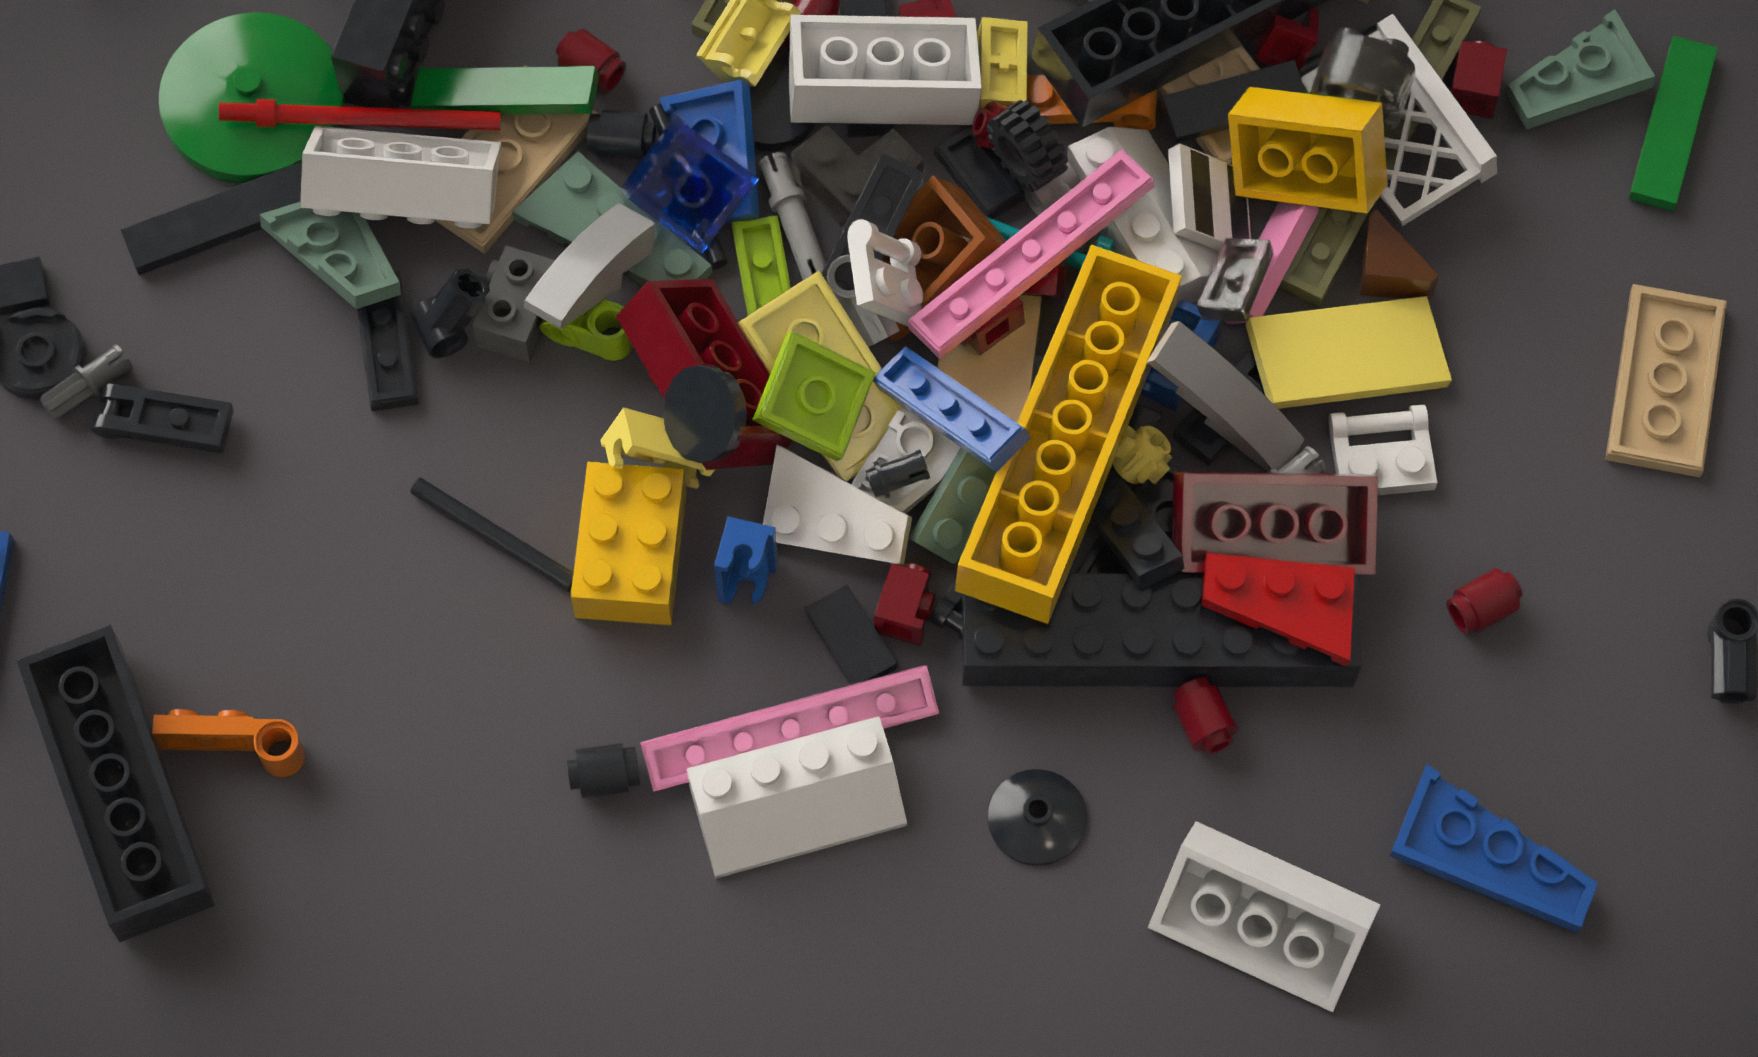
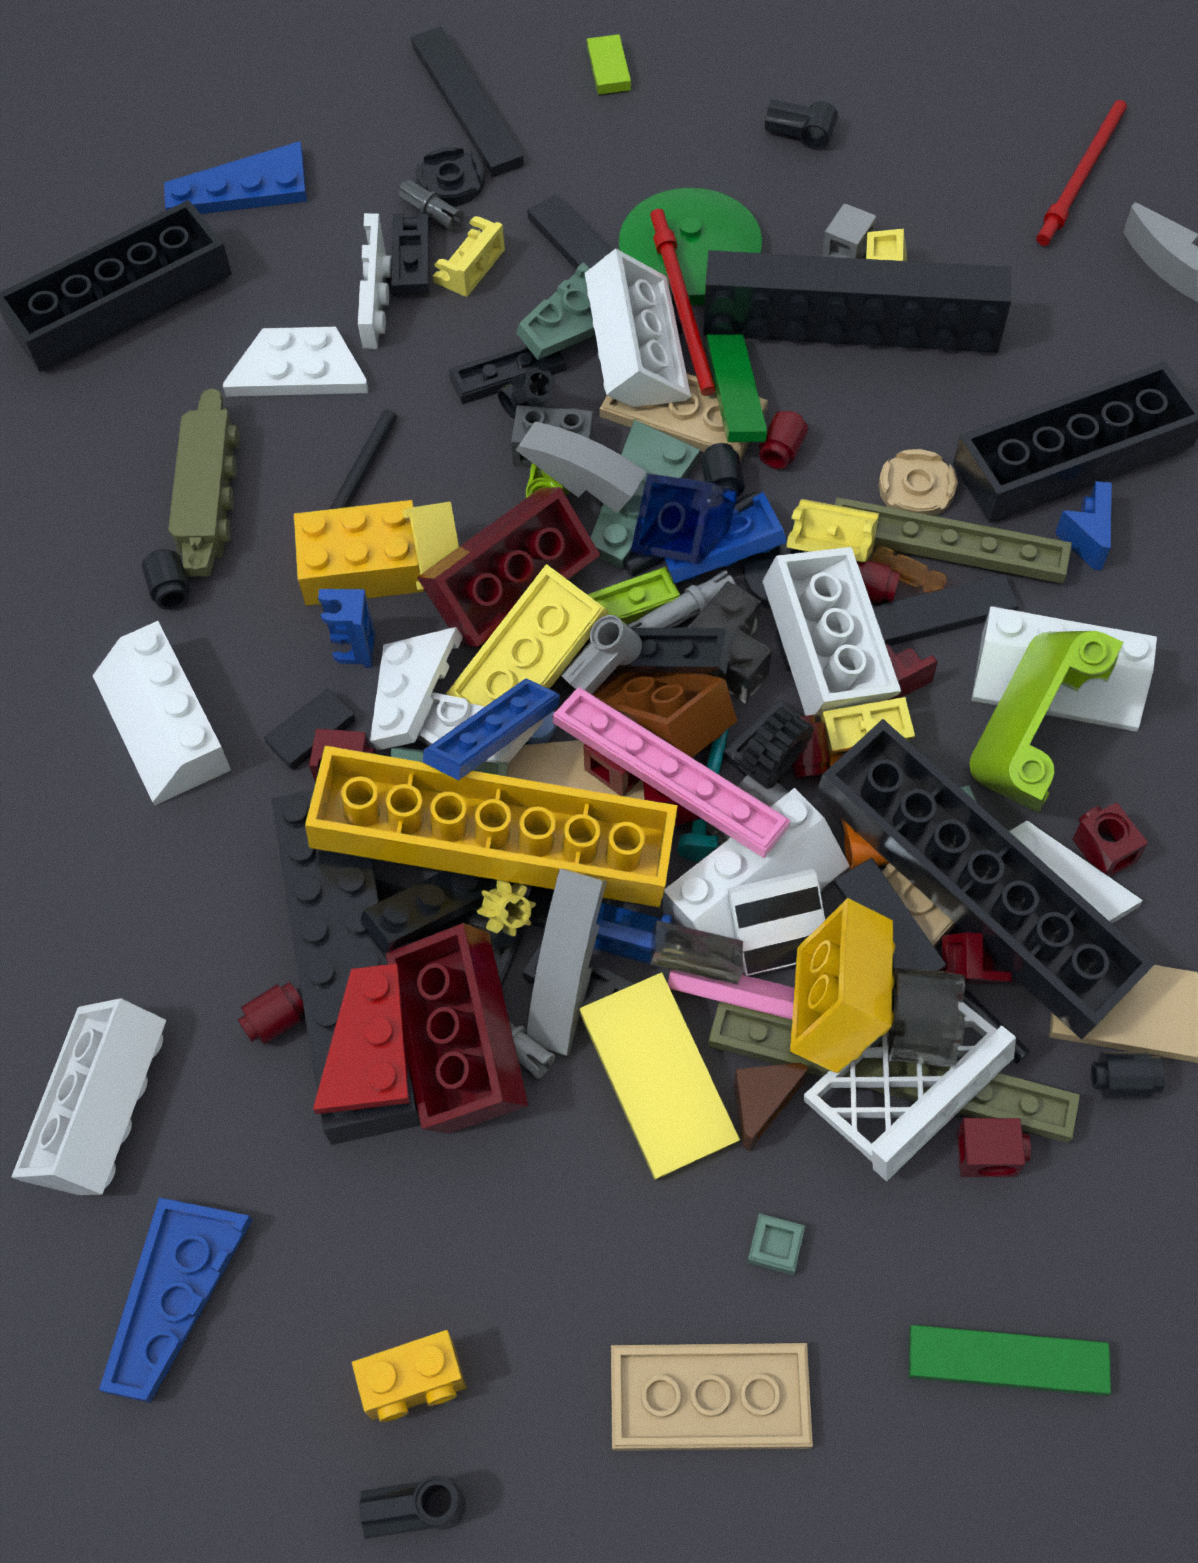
camera: 80 degrees right, 5 degrees down
orange plate [152,709,305,777] -> none
bright pink tile [640,665,939,792] -> none
black tile [663,364,747,463] -> none
lime plate [753,331,876,461] -> none
white plate [847,219,923,326] -> none
black pin [865,449,930,499] -> none
black dish [988,769,1087,866] -> none
white plate [1328,405,1437,495] -> none
dark red brick [1446,568,1523,634] -> none
sand green wing [1507,9,1655,130] -> none
none -> olive hinge [168,388,240,577]
none -> white wing [223,327,368,397]
none -> yellow brick [352,1330,466,1423]
none -> white wing [358,213,392,349]
none -> light yellow hinge [433,216,505,297]
none -> sand green tile [747,1213,805,1276]

